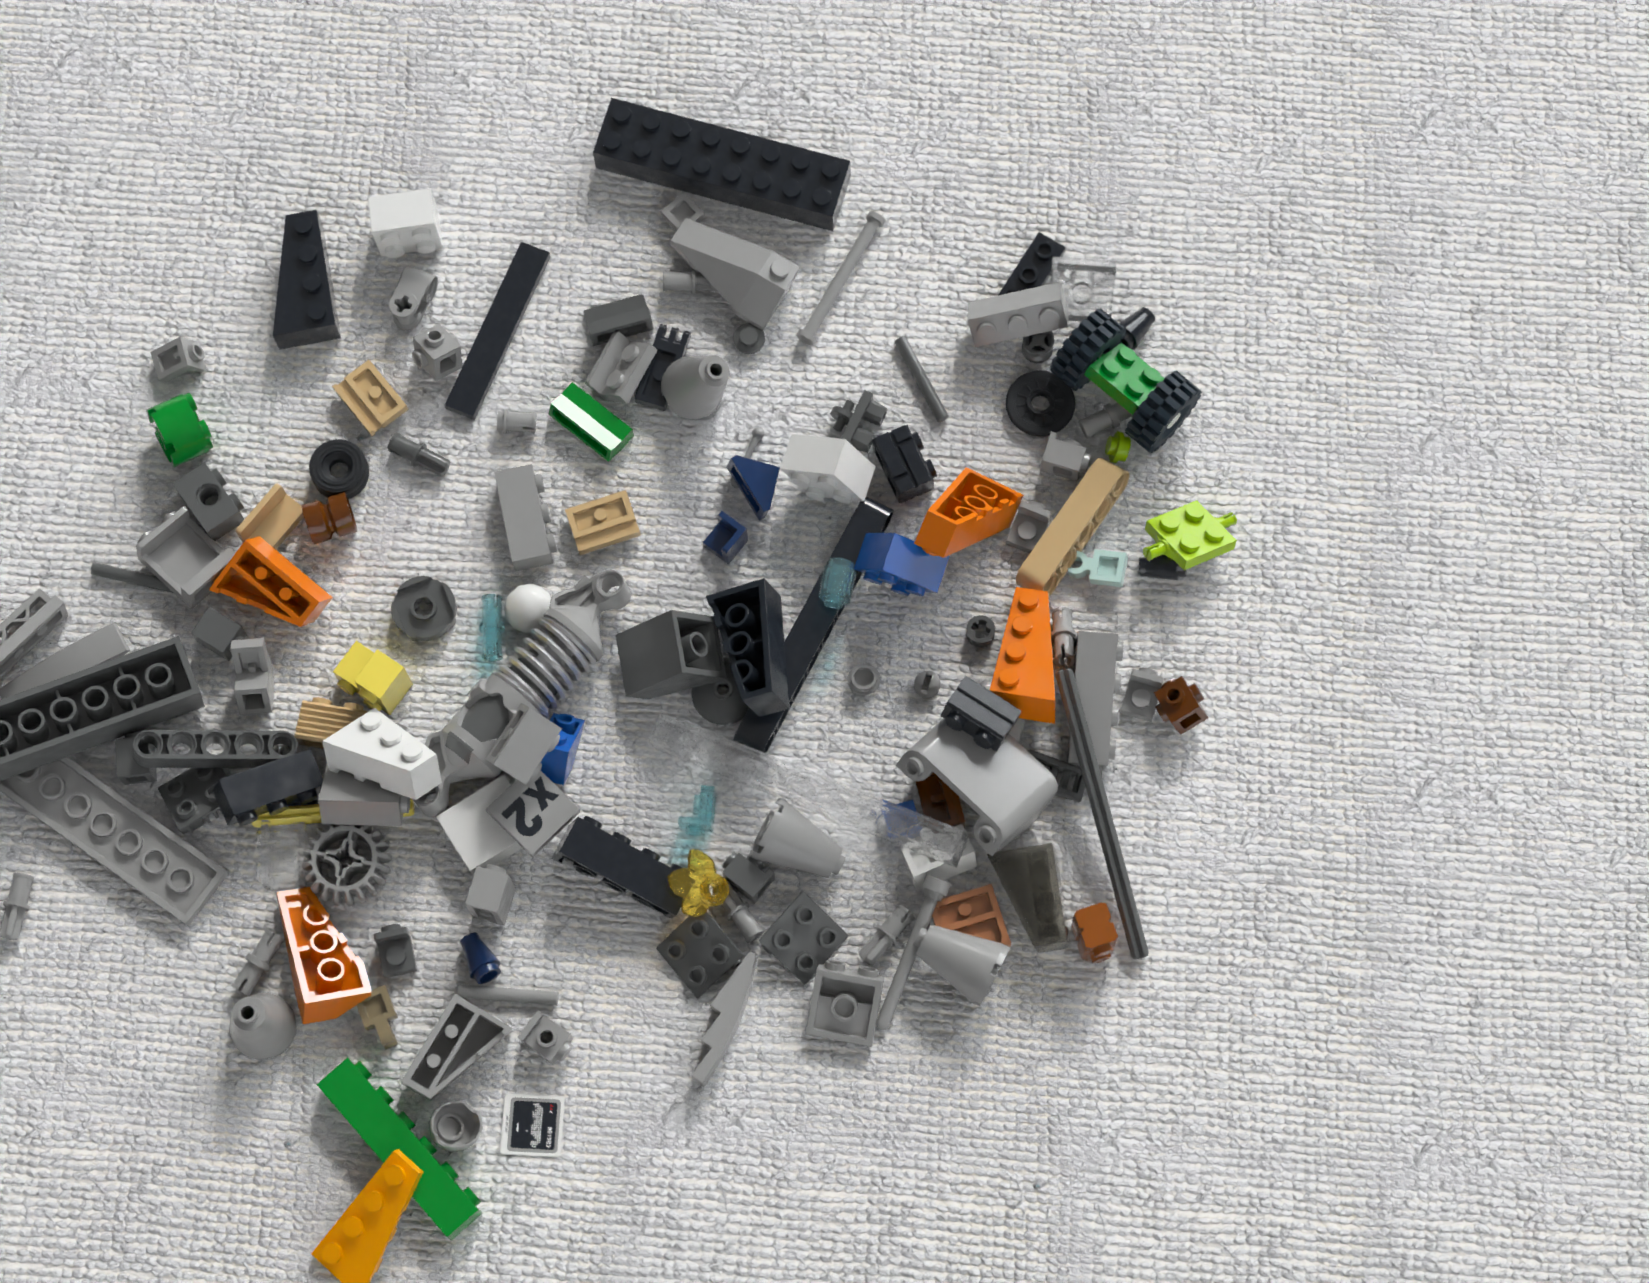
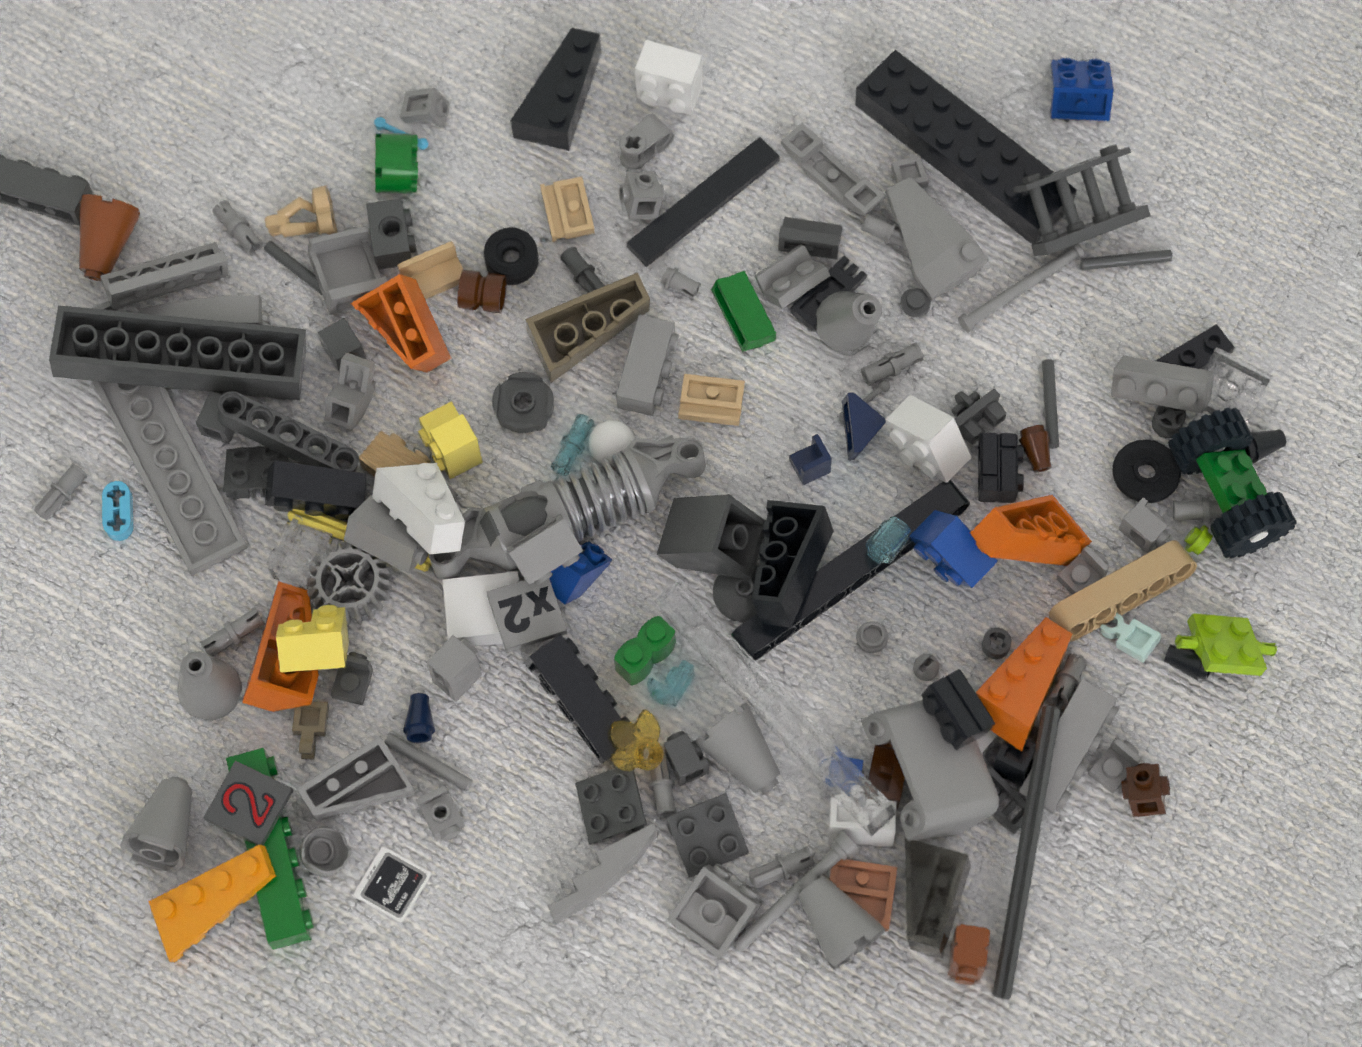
camera: 25 degrees right, 5 degrees down
none -> medium azure beam [102,481,134,541]
none -> light grey cone [120,777,192,871]
none -> dark grey tile [203,761,294,846]
none -> light grey pin [213,200,263,255]
none -> tan piece [265,185,338,238]
none -> light yellow brick [276,605,349,673]
none -> medium azure hinge [374,117,428,150]
none -> dark tan wedge [526,272,650,383]
none -> green brick [614,616,676,686]
none -> light grey slope [781,123,886,217]
none -> light grey pin [861,343,924,386]
none -> black brick [993,740,1036,786]
none -> dark grey fence [1013,144,1151,256]
none -> reddish brown cone [1019,425,1052,473]
none -> blue bracket [1050,58,1114,121]
none -> dark grey bar [1080,249,1172,270]

